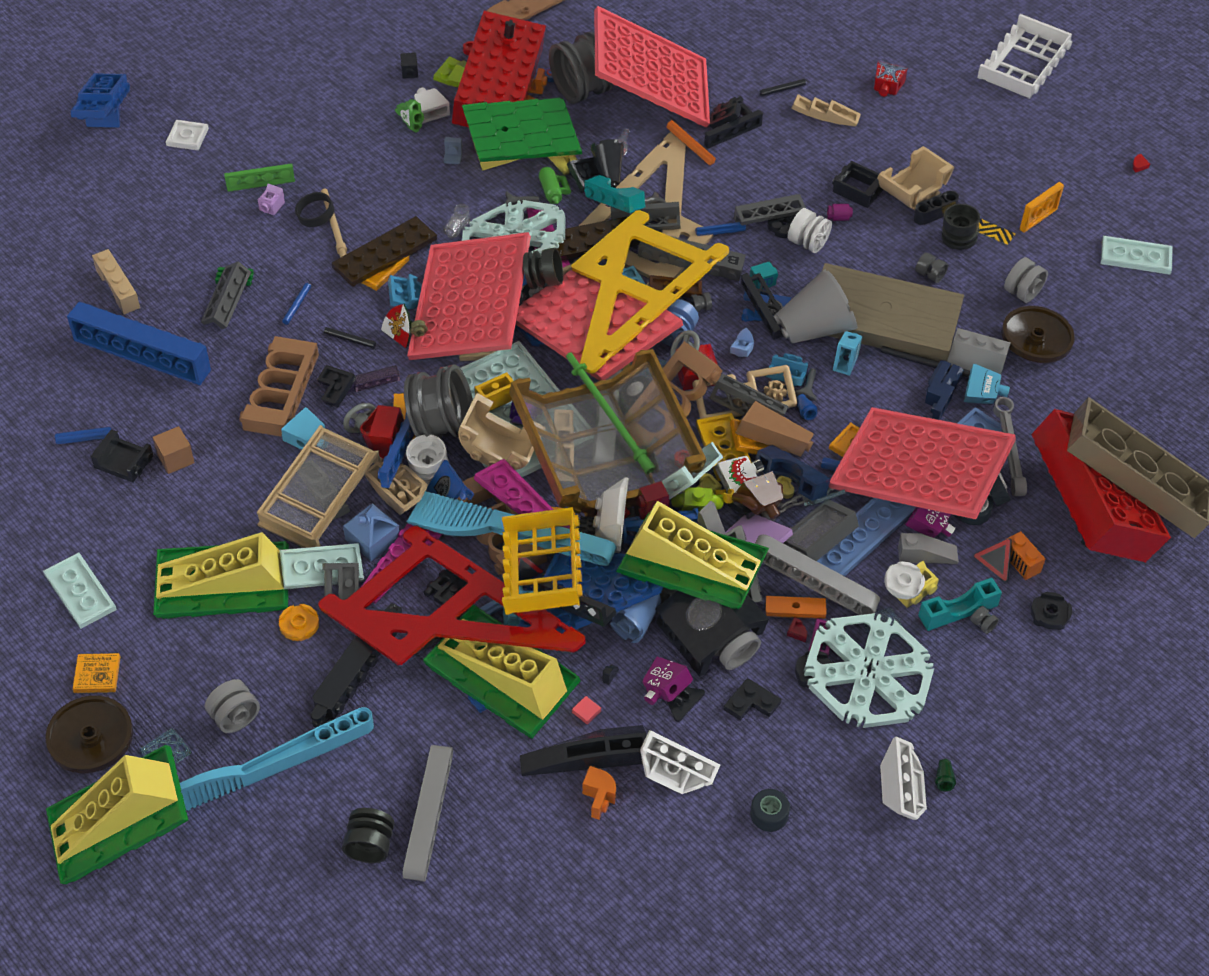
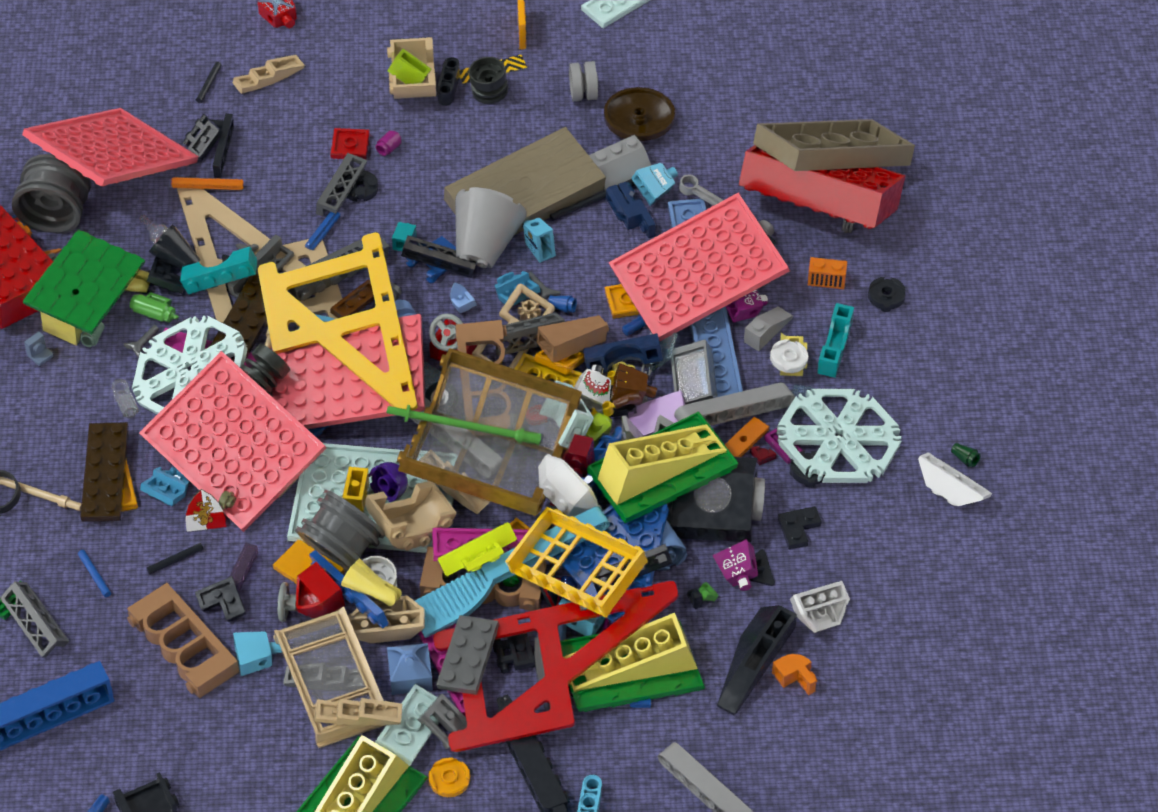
camera: 50 degrees left, 0 degrees up
medium nougat head [152,426,195,474] -> none
blue flag [427,460,474,500] -> none
coral tile [572,696,601,725] -> none
black wheel [750,789,790,832] -> none
white wheel [788,208,832,253] -> none
black window [832,161,883,208] -> none
dark grey wheel [915,252,949,283] -> none
dark grey wheel [970,606,999,634] -> none
piece [974,538,1012,581] -> none
none -> sand green cone [80,322,105,347]
none -> tan slope [314,698,402,725]
none -> red tile [330,128,370,160]
none -> light yellow piece [341,558,402,606]
none -> lime piece [387,49,431,84]
none -> dark grey plate [436,615,499,695]
none -> neon yellow bracket [438,522,517,576]
none -> bright green tile [698,582,719,601]

